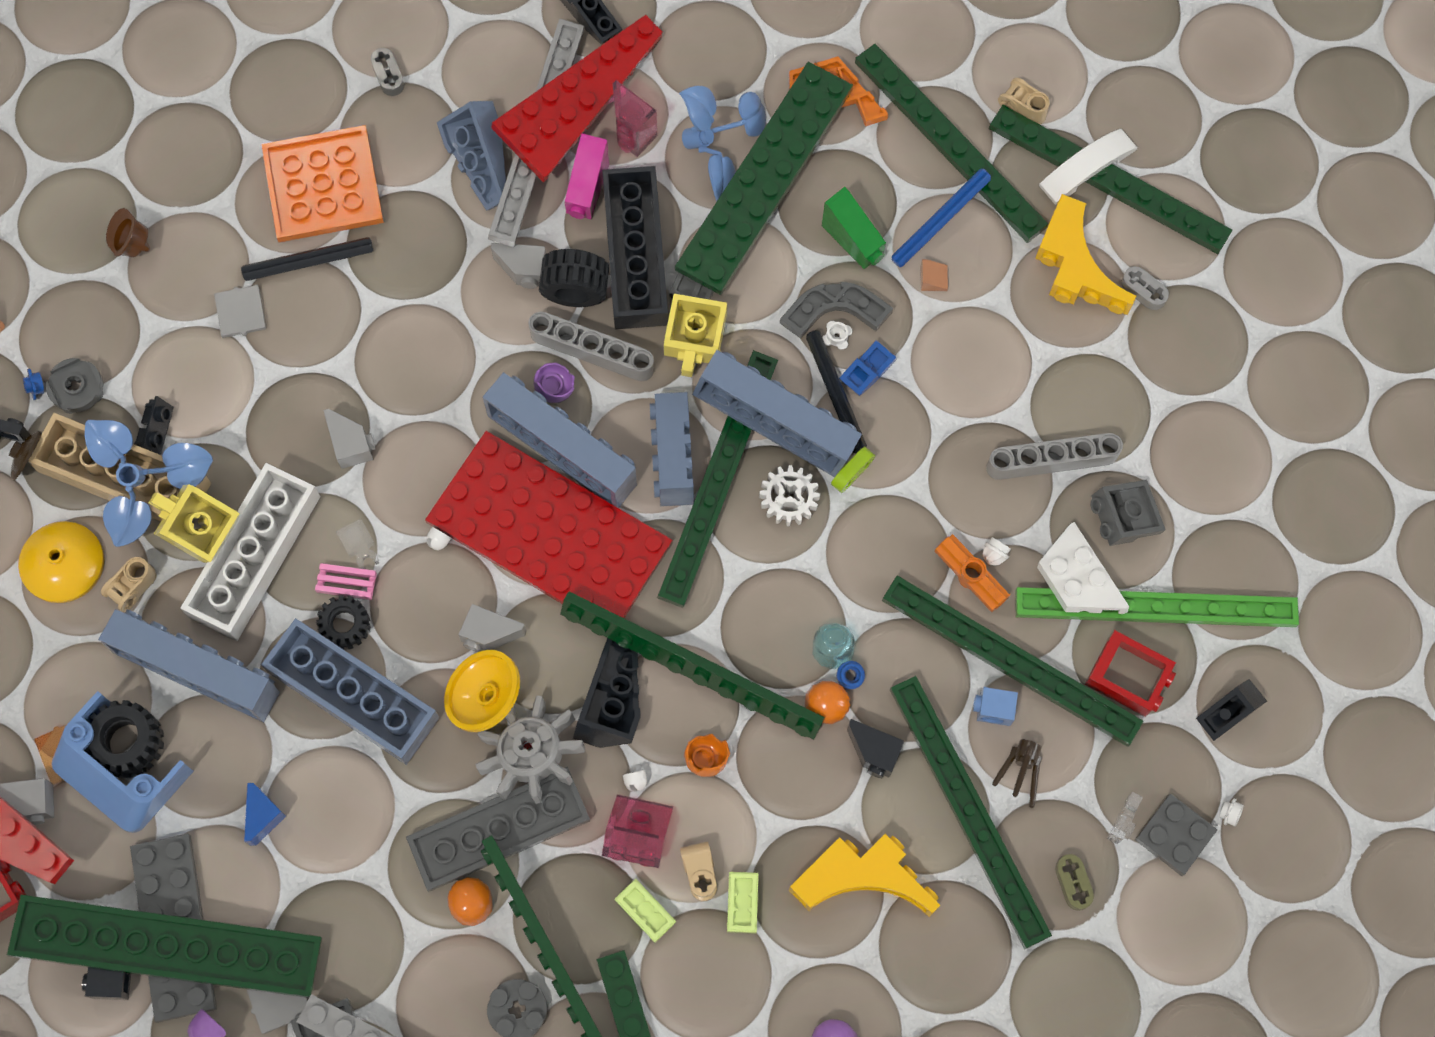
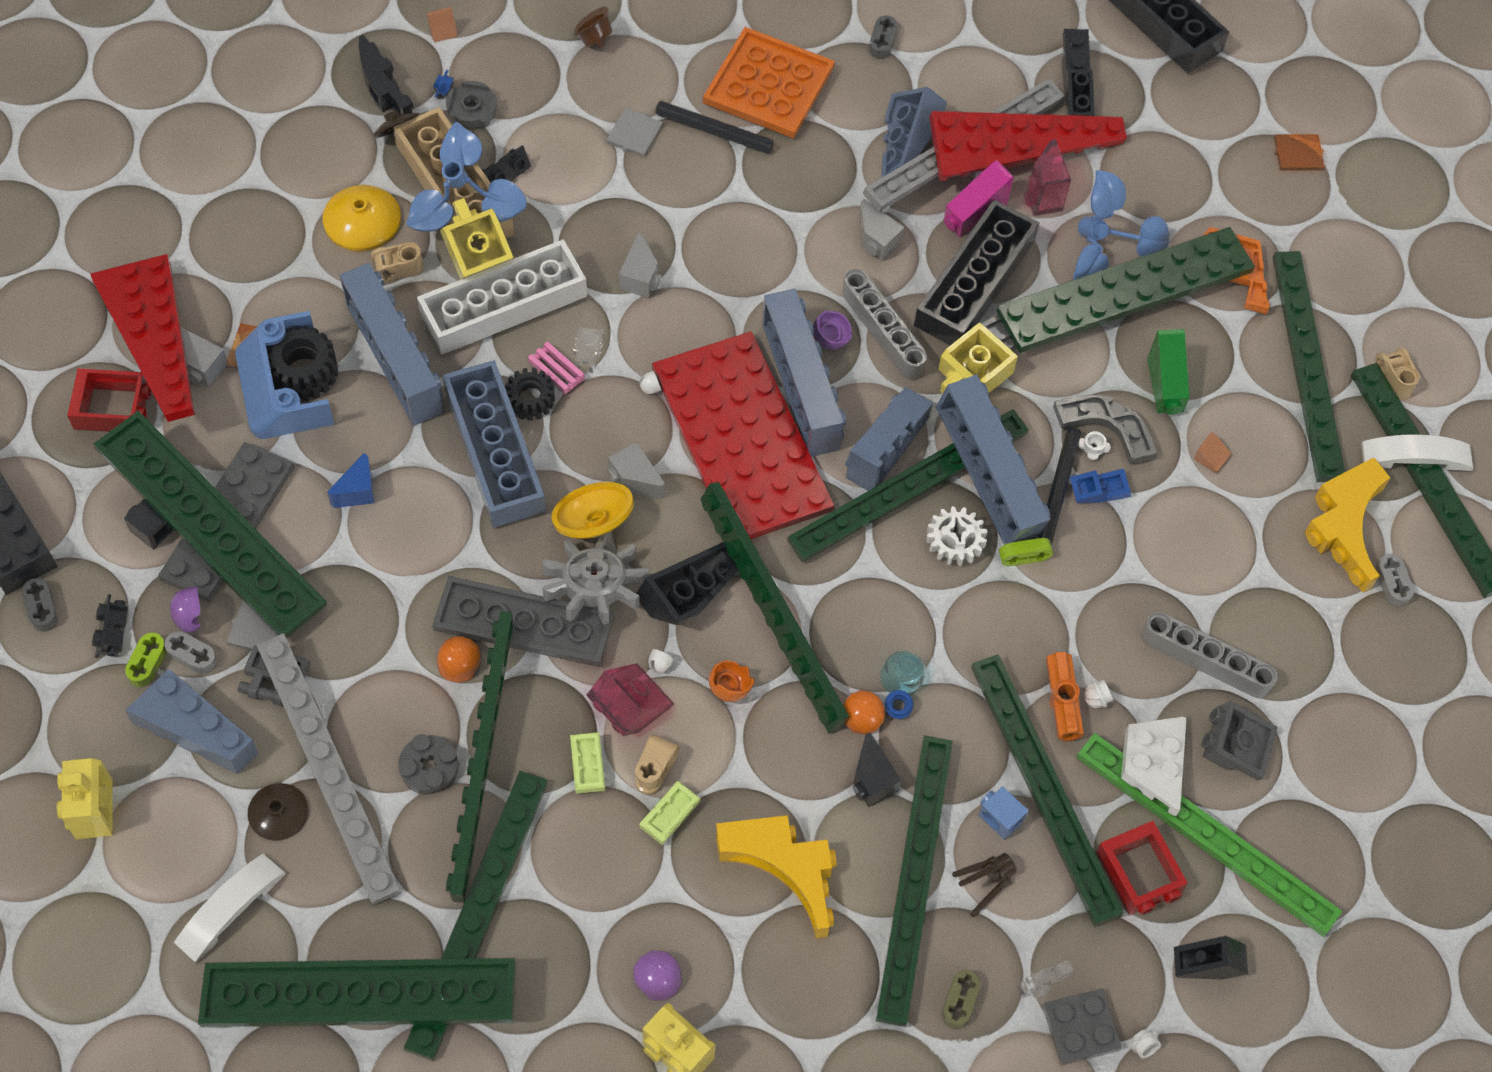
camera: 35 degrees right, 10 degrees down
black tyre [539,249,609,307] -> none
blue axle [891,168,991,267] -> none

